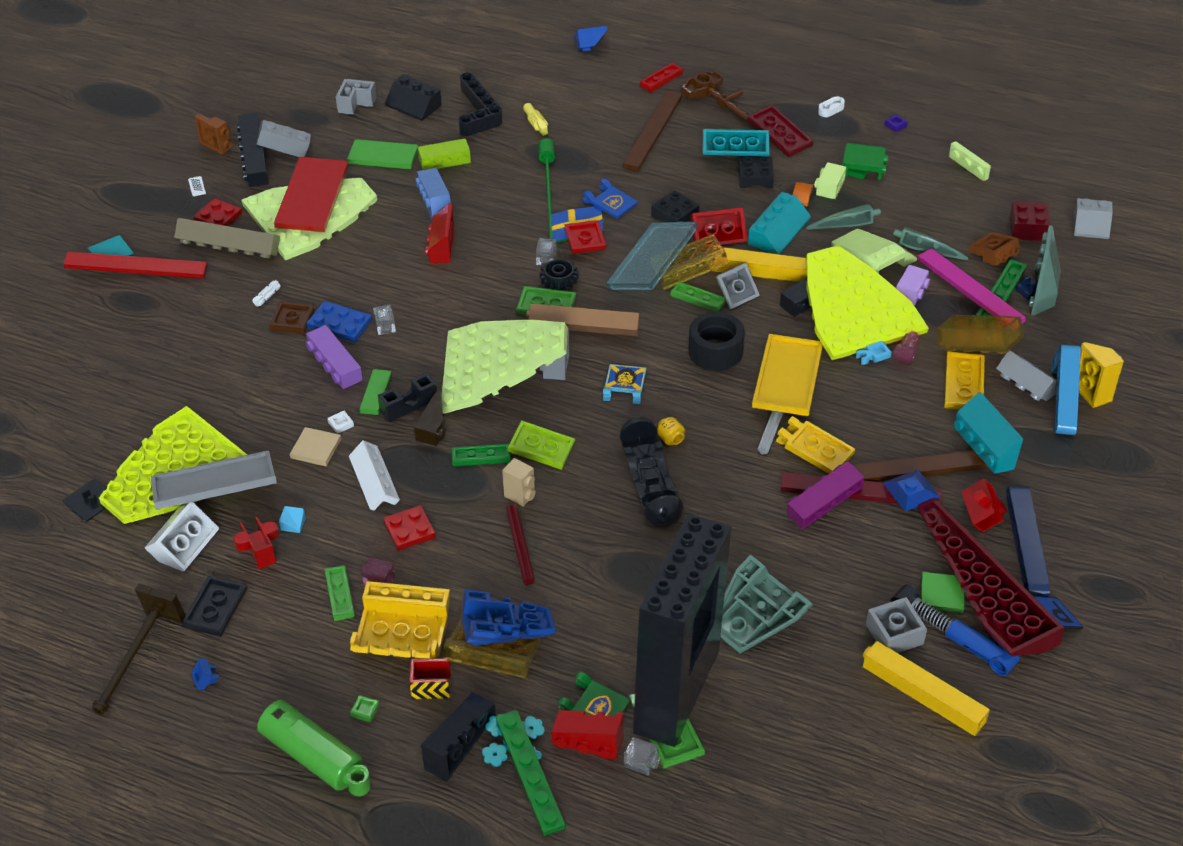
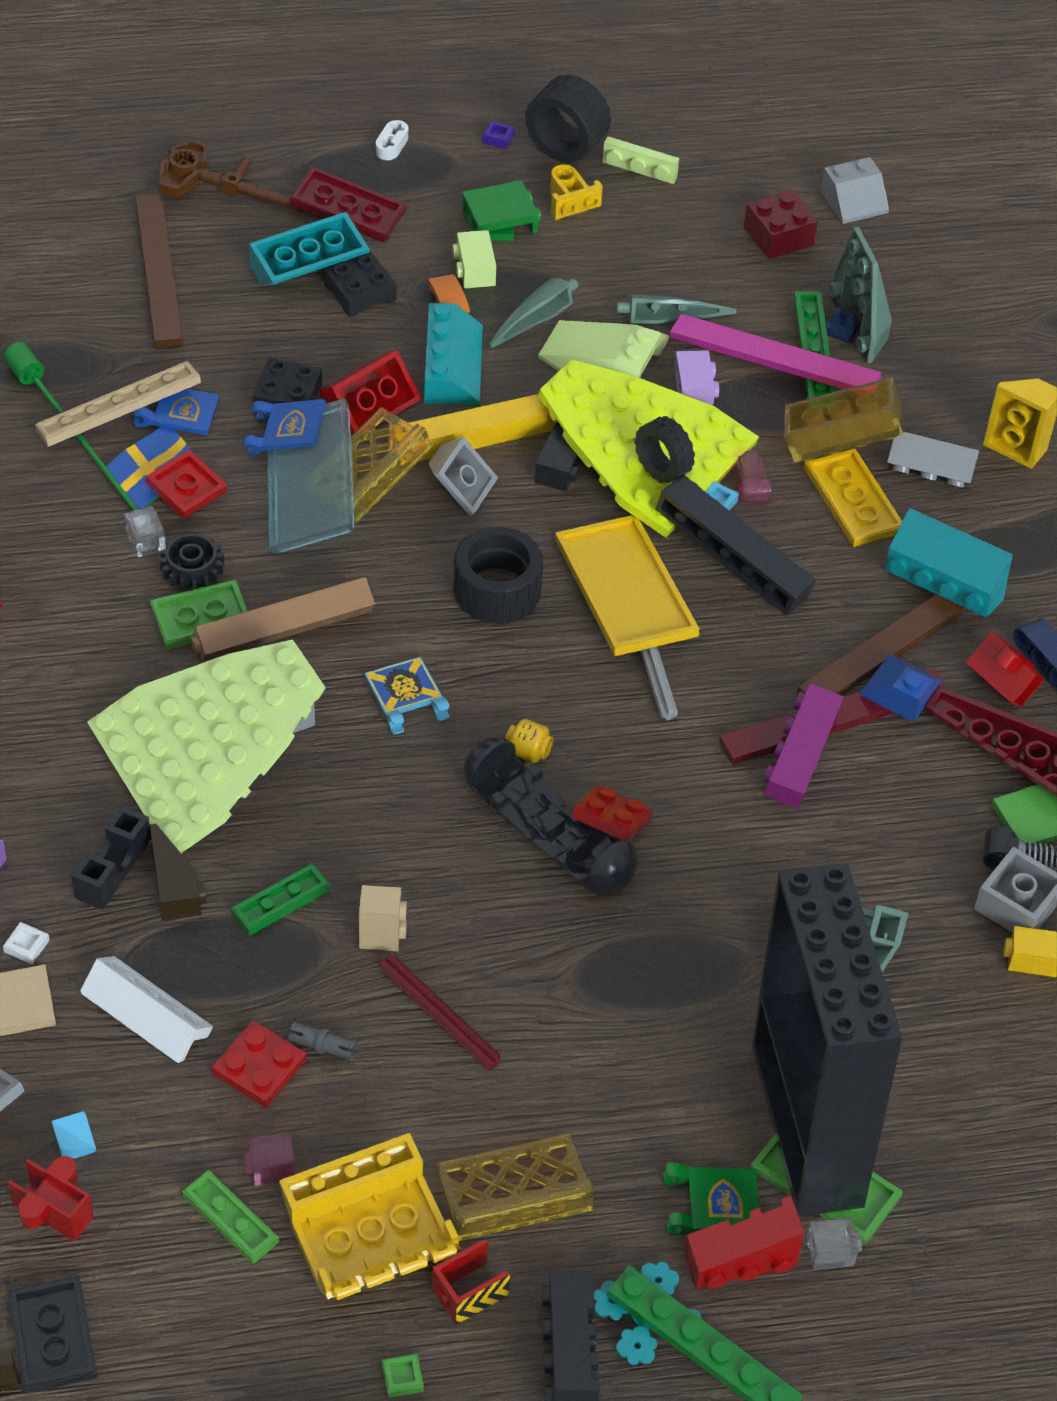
camera: 35 degrees left, 5 degrees up
bright green tile [360,369,392,415] -> none
blue wedge [462,589,556,646] -> none
lime tile [507,420,575,470] -> none
red tile [640,62,683,93] -> none
bright green tile [670,281,726,312] -> none
yellow tile [776,416,855,474] -> none
dark orange plate [968,232,1020,265] -> none
dark azure beam [1052,344,1081,435] -> none
none -> tan tile [35,361,201,447]
none -> blue flag [242,399,326,456]
none -> dark grey pin [288,1021,359,1061]
none -> black tyre [525,74,611,163]
none -> yellow pin [550,164,603,220]
none -> red plate [571,786,653,841]
none -> black tyre [634,416,695,483]
none -> black brick [655,474,816,615]

